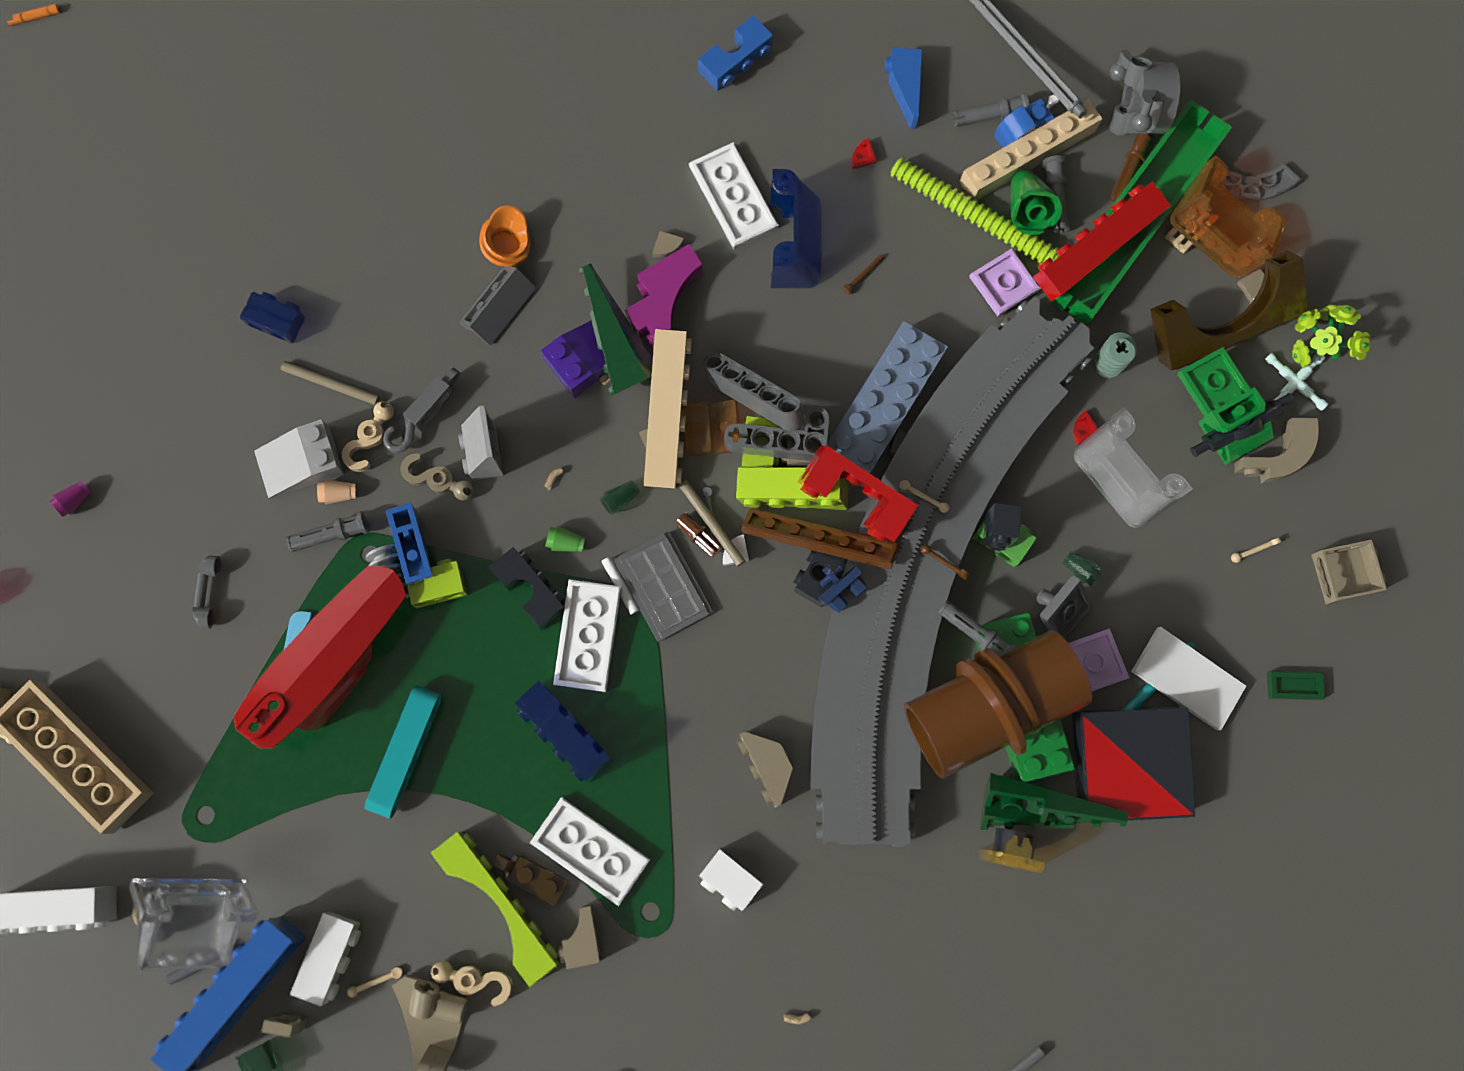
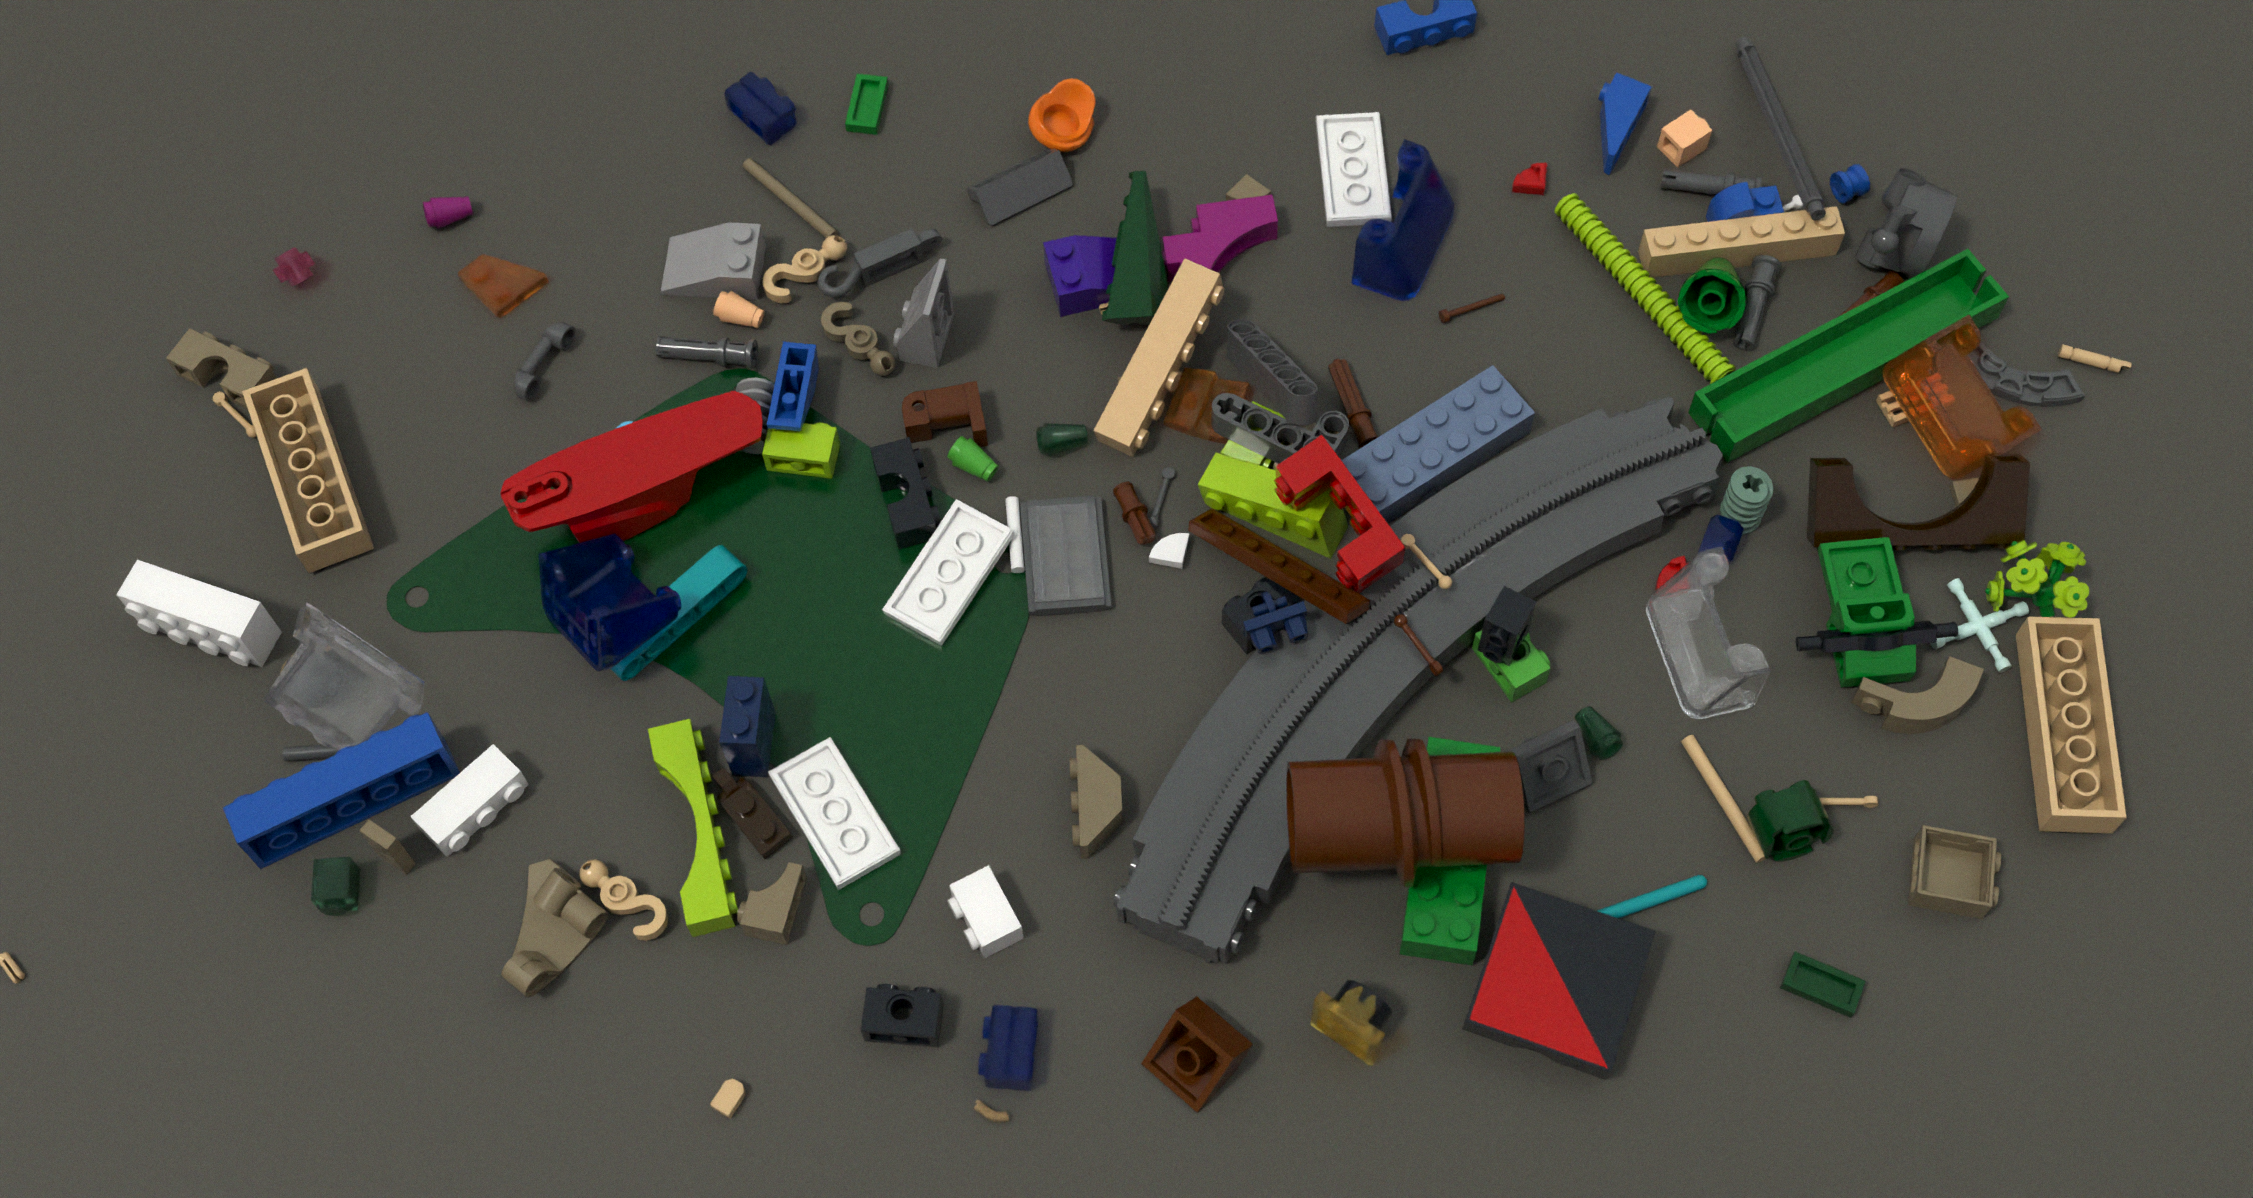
camera: 30 degrees right, 15 degrees down
tan hinge [347,967,403,997] -> none
clear blue wedge [515,680,613,782] -> none
tan leg [544,467,563,490] -> none
dark tan bar [679,480,746,567] -> none
dark grey pin [938,600,1016,656] -> none
lavender plate [969,248,1040,317] -> none
dark green wedge [980,773,1128,830] -> none
red brick [1033,181,1171,301] -> none
lavender plate [1068,628,1130,691] -> none
white tile [1131,627,1246,730] -> none
none -> clear orange wing [457,254,549,319]
none -> clear blue windscreen [538,534,682,672]
none -> dark blue brick [719,676,776,777]
none -> green tile [845,73,889,135]
none -> black brick [861,984,944,1047]
none -> reddish brown piece [902,381,988,447]
none -> clear blue brick [978,1005,1039,1091]
none -> reddish brown slope [1141,996,1254,1113]
none -> reddish brown axle [1328,359,1378,448]
none -> light nougat brick [1657,110,1712,168]
none -> tan bar [1681,735,1766,863]
none -> clear blue rock [1694,515,1744,573]
none -> dark green brick [1747,780,1834,862]
none -> blue wheel [1830,164,1870,203]
none -> tan brick [2016,617,2127,834]
none -> tan wheel [2058,344,2132,373]

